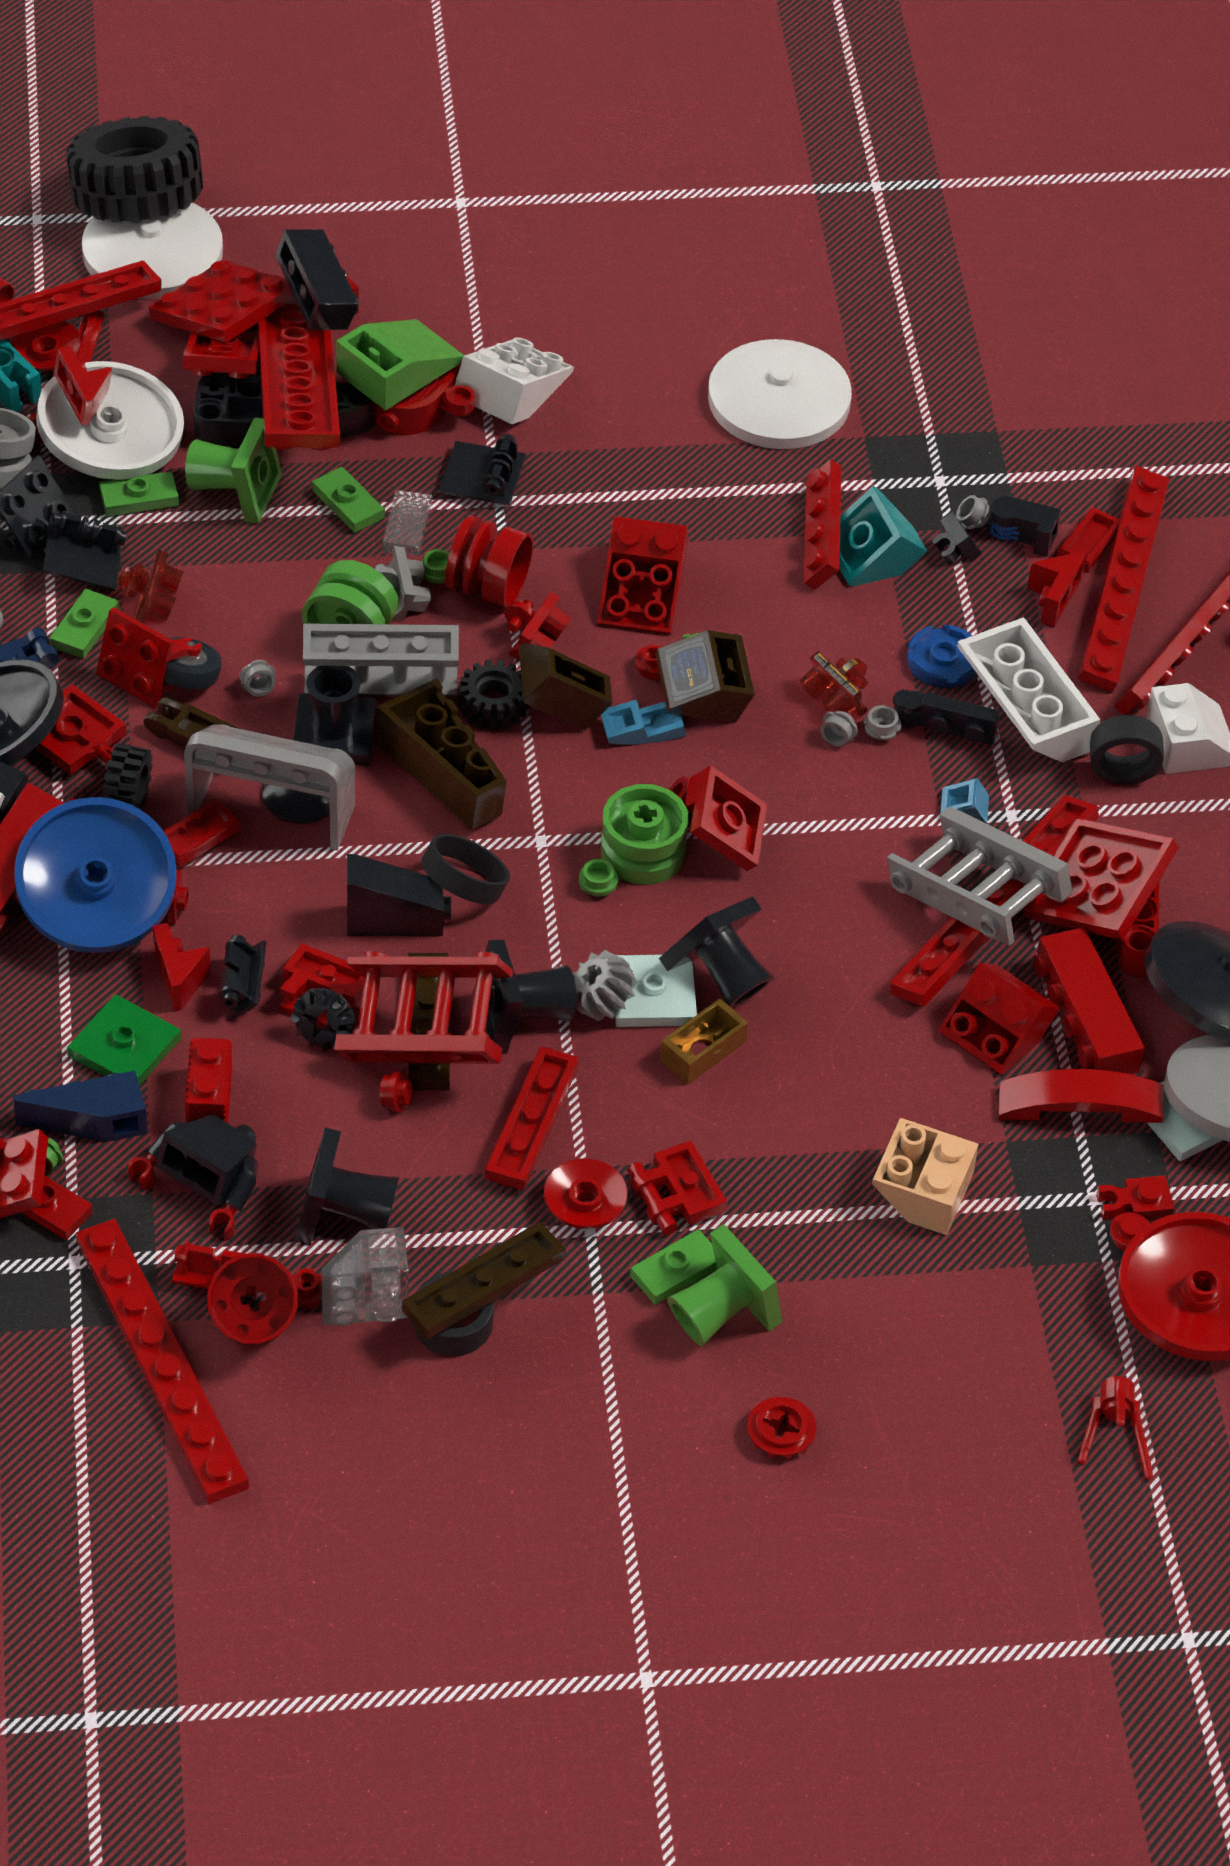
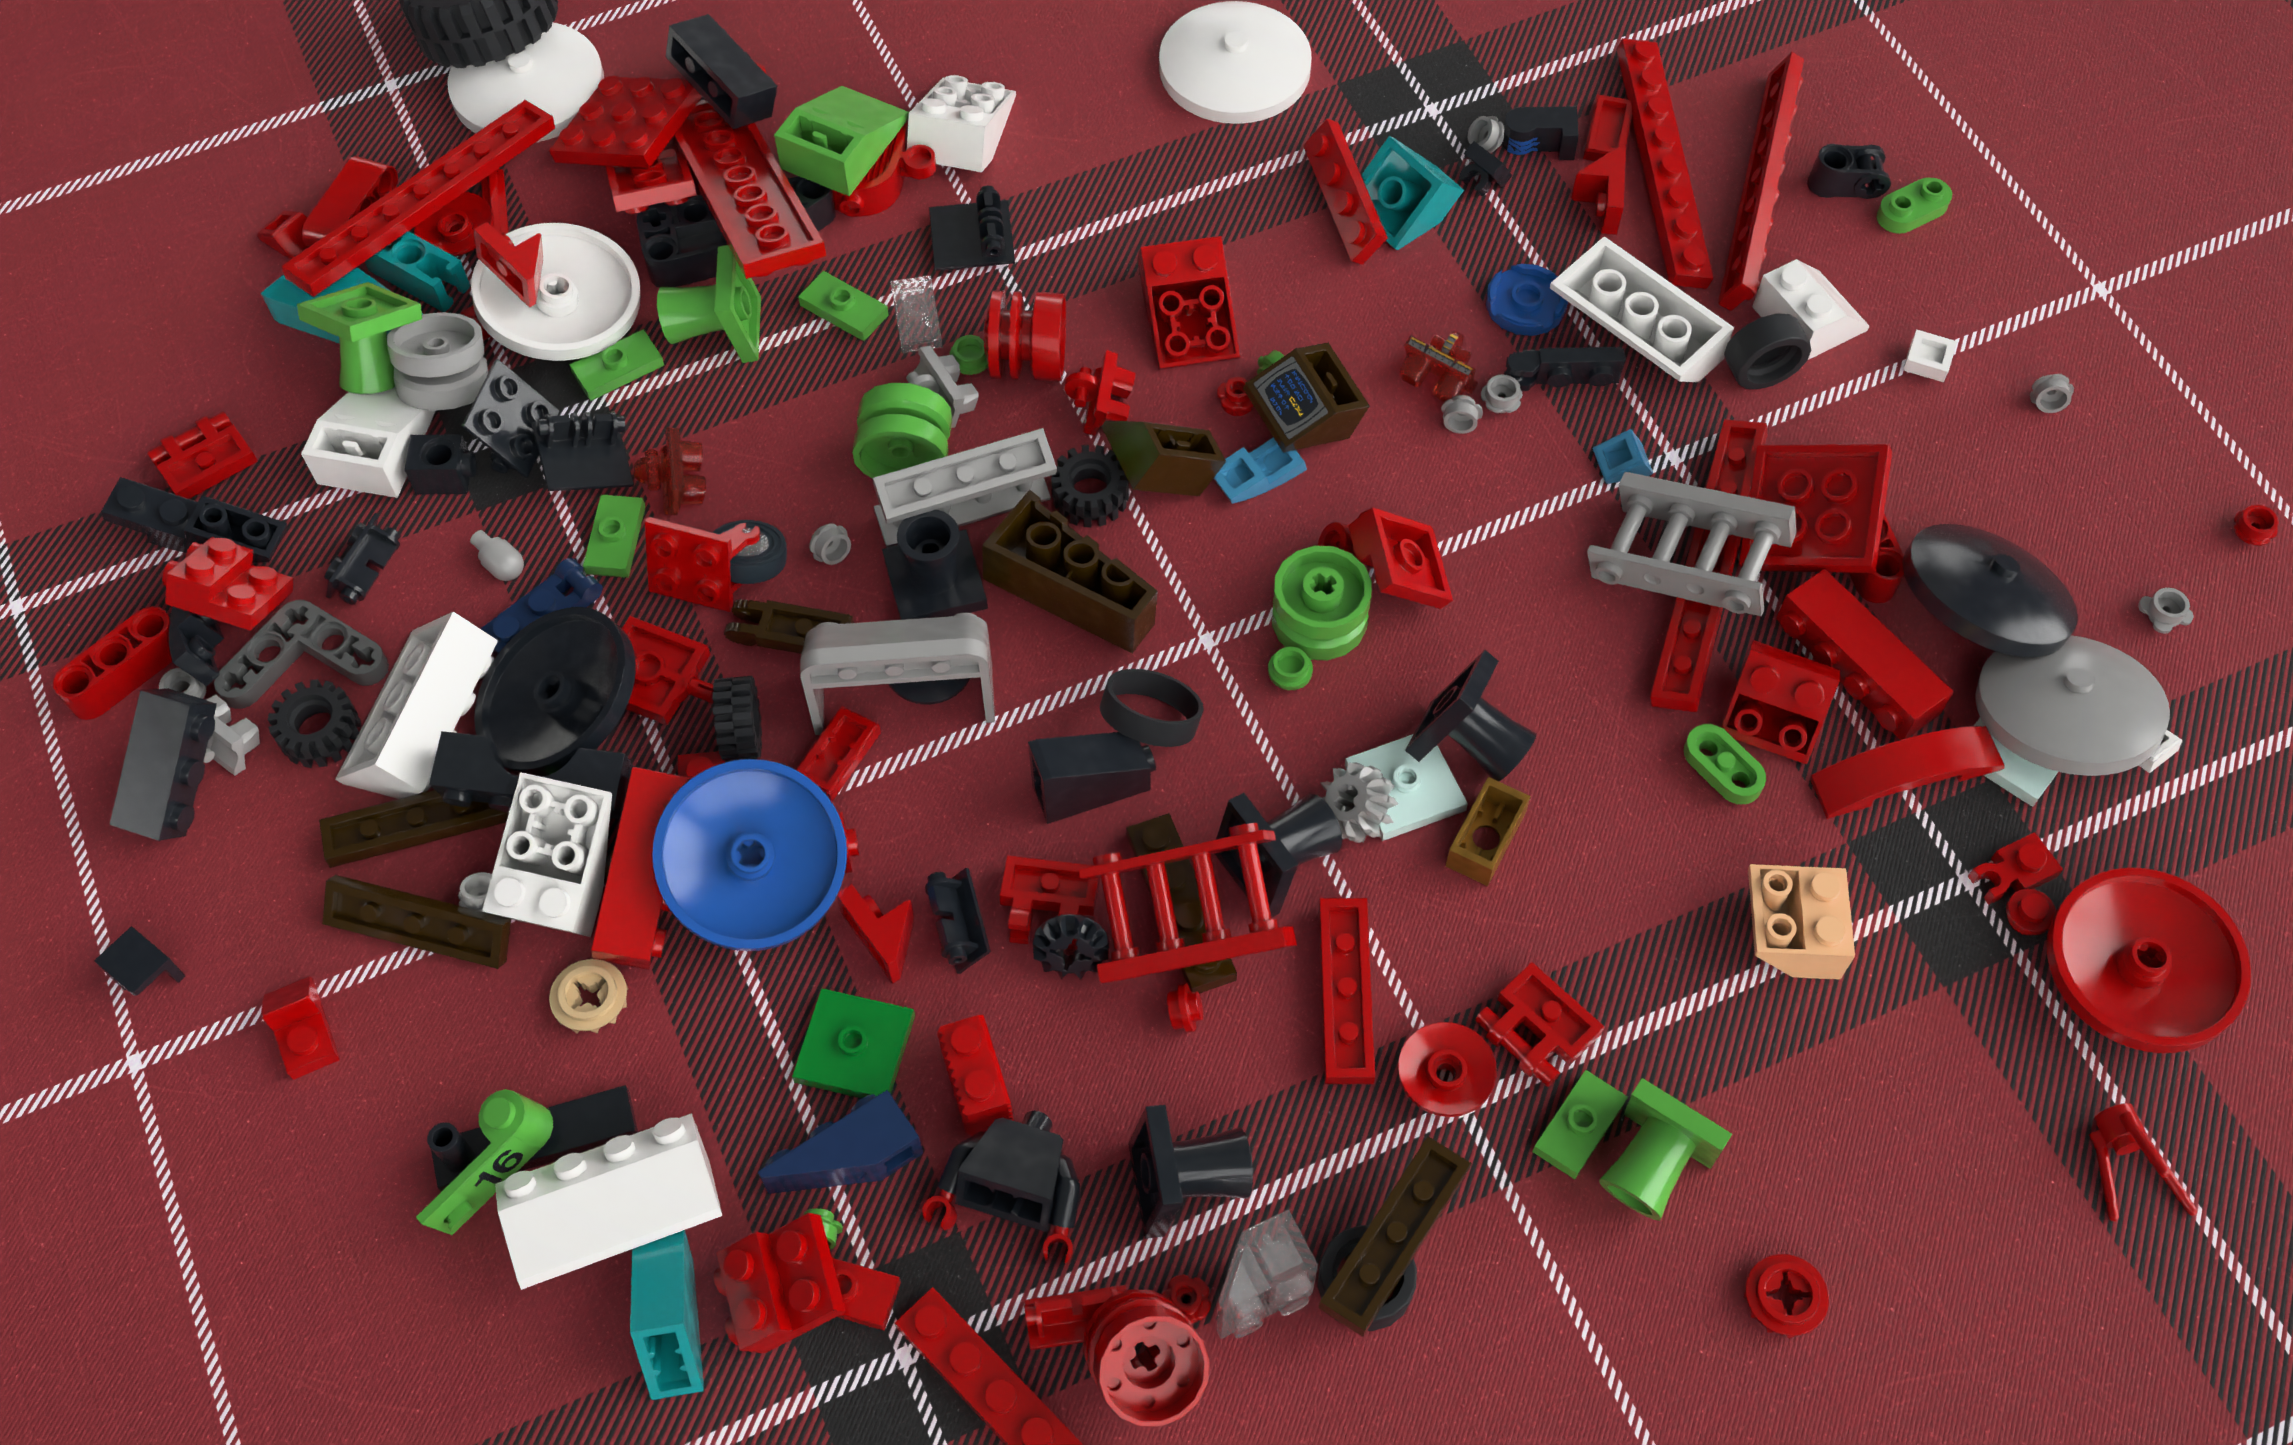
camera: 15 degrees left, 10 degrees up
none -> bright green plate [1684,724,1766,804]

